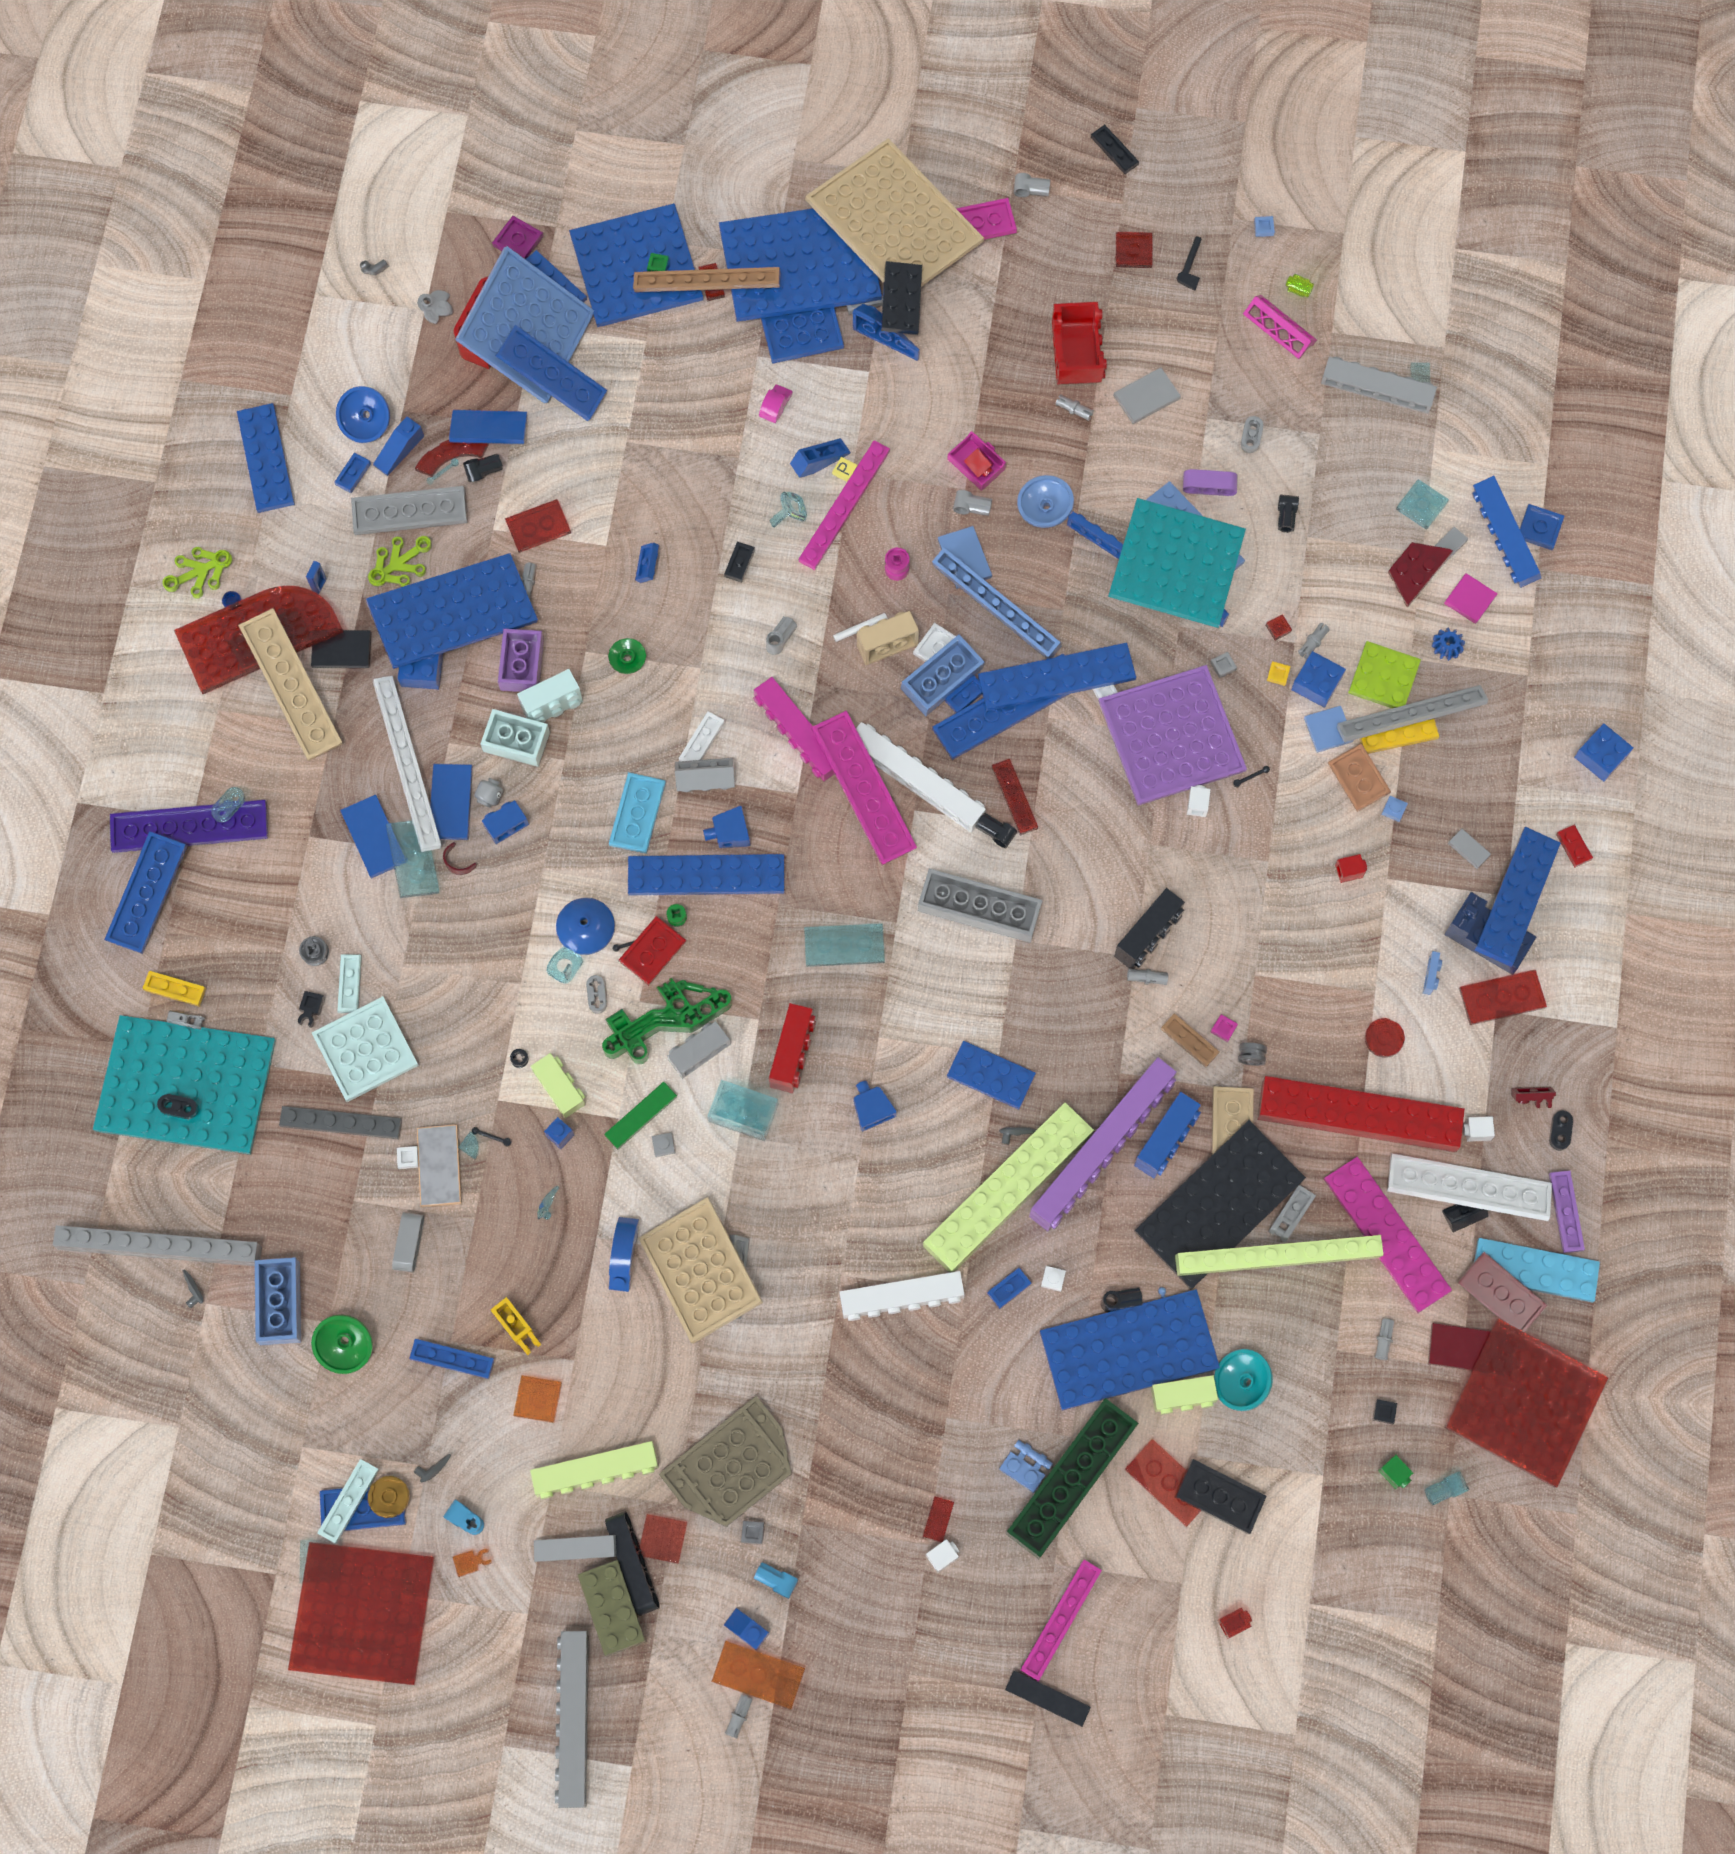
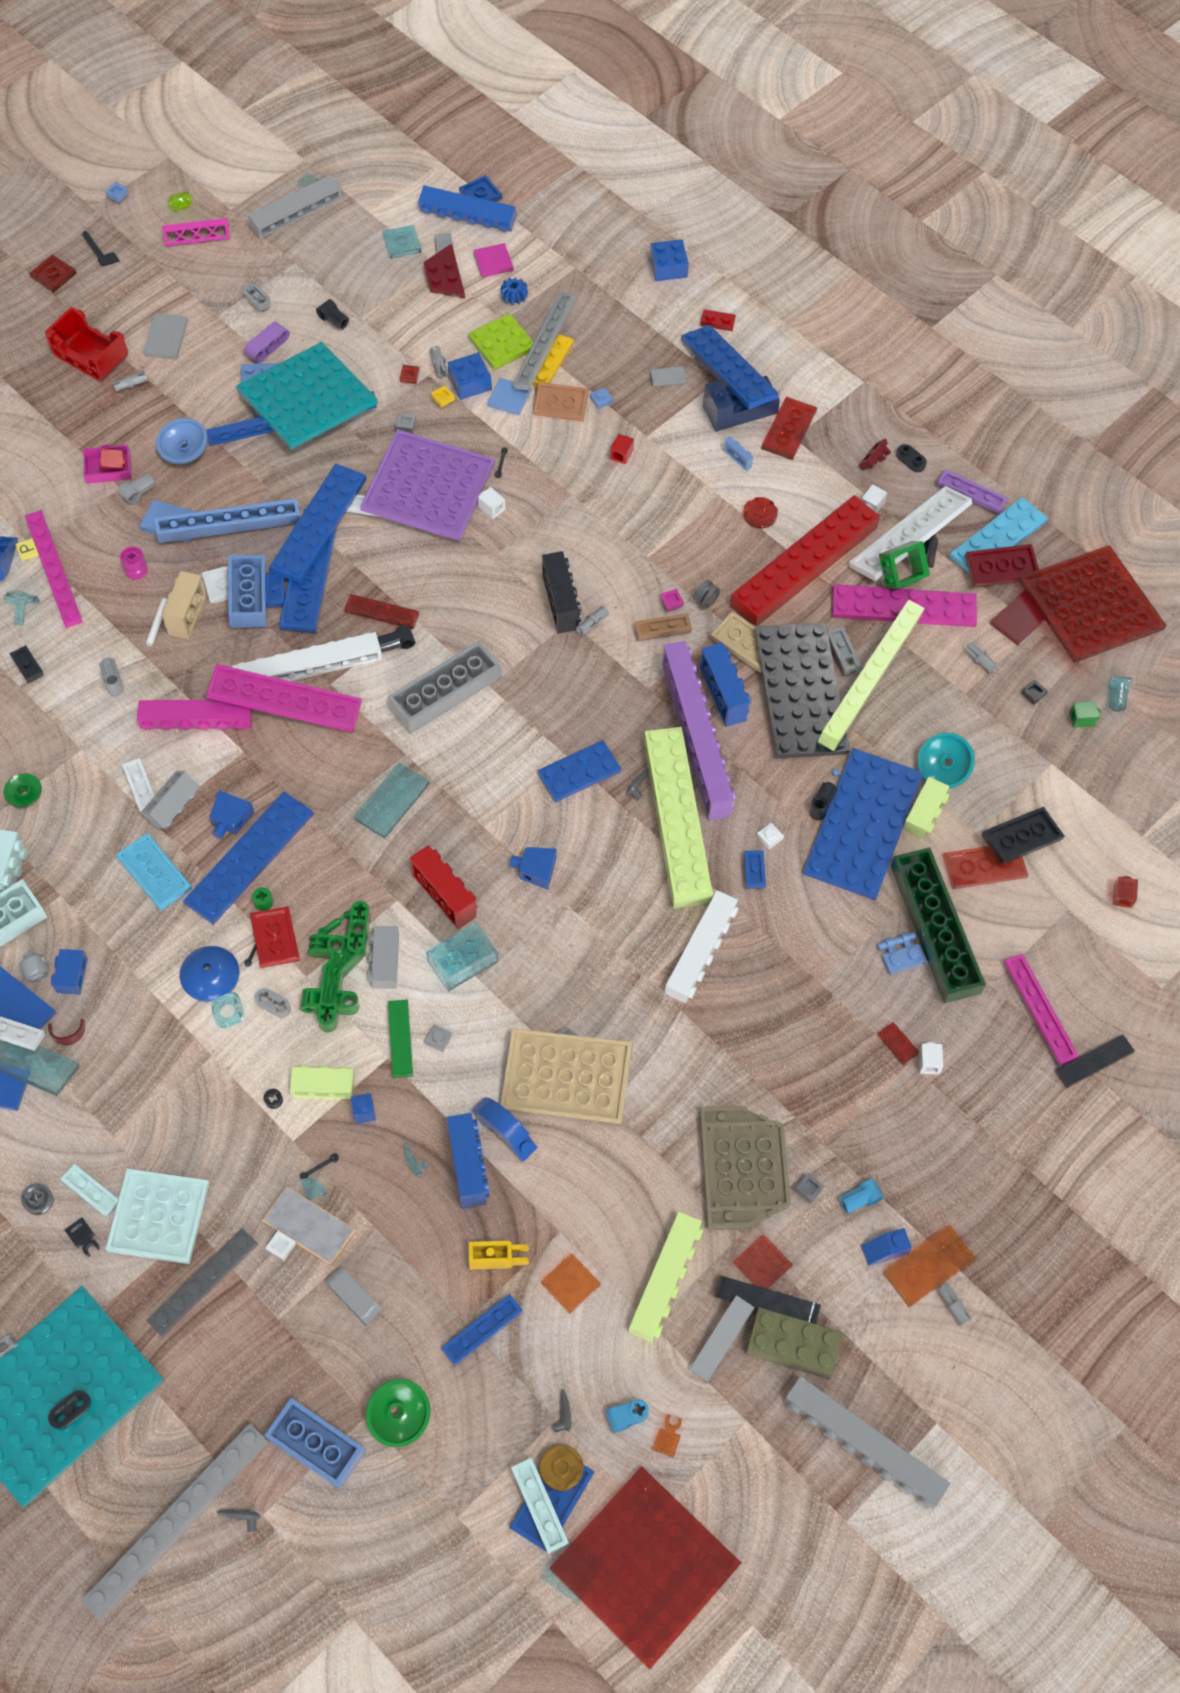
camera: 55 degrees left, 10 degrees down
none -> blue brick [447,1113,490,1209]
none -> green window [879,541,930,589]

